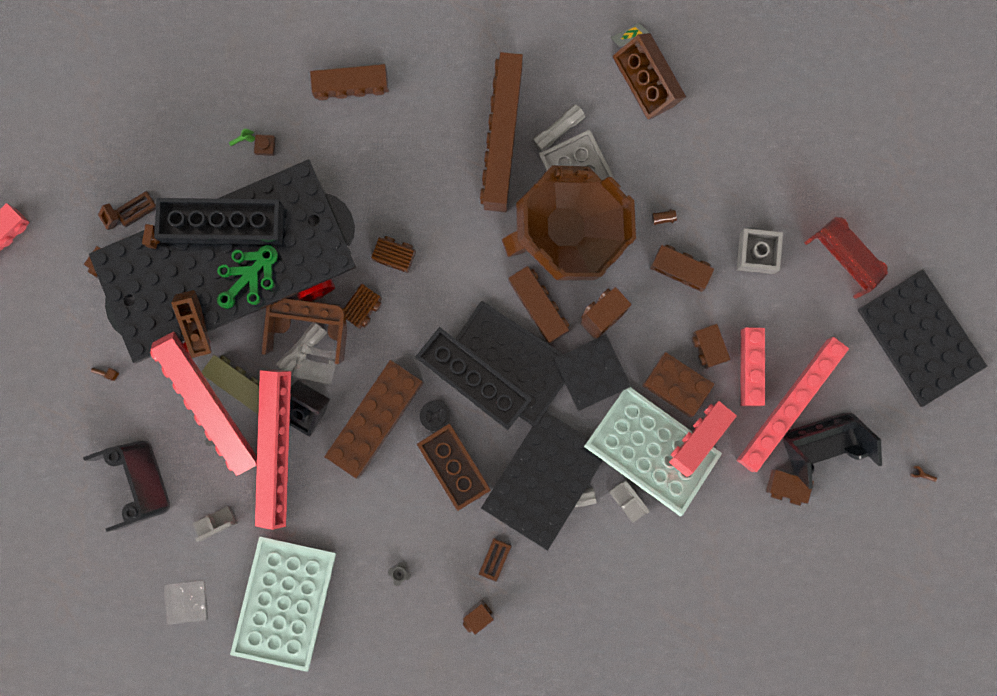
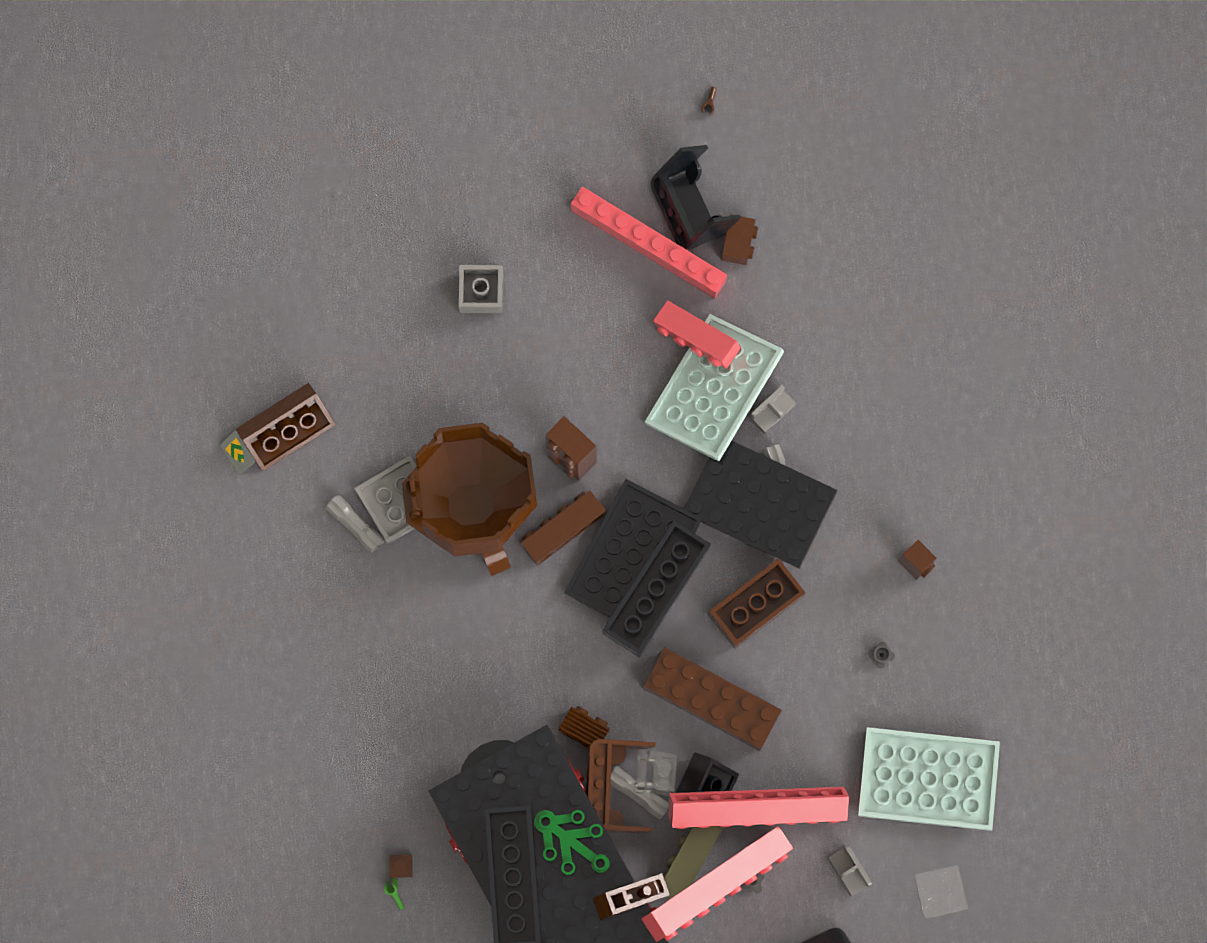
camera: 100 degrees left, 5 degrees down
reddish brown brick [310,64,389,100] -> none
reddish brown brick [371,236,416,273] -> none
black gear [420,401,450,431] -> none
reddish brown tile [479,538,512,582] -> none
reddish brown brick [480,52,523,212] -> none
black plate [554,334,631,411] -> none
reddish brown brick [642,352,715,417] -> none
reddish brown brick [650,245,714,292] -> none
reddish brown pin [652,209,677,225] -> none
reddish brown brick [691,324,731,369] -> none
coral brick [741,327,765,407] -> none
clear red windscreen [804,217,888,299] -> none
black plate [858,270,988,407] -> none

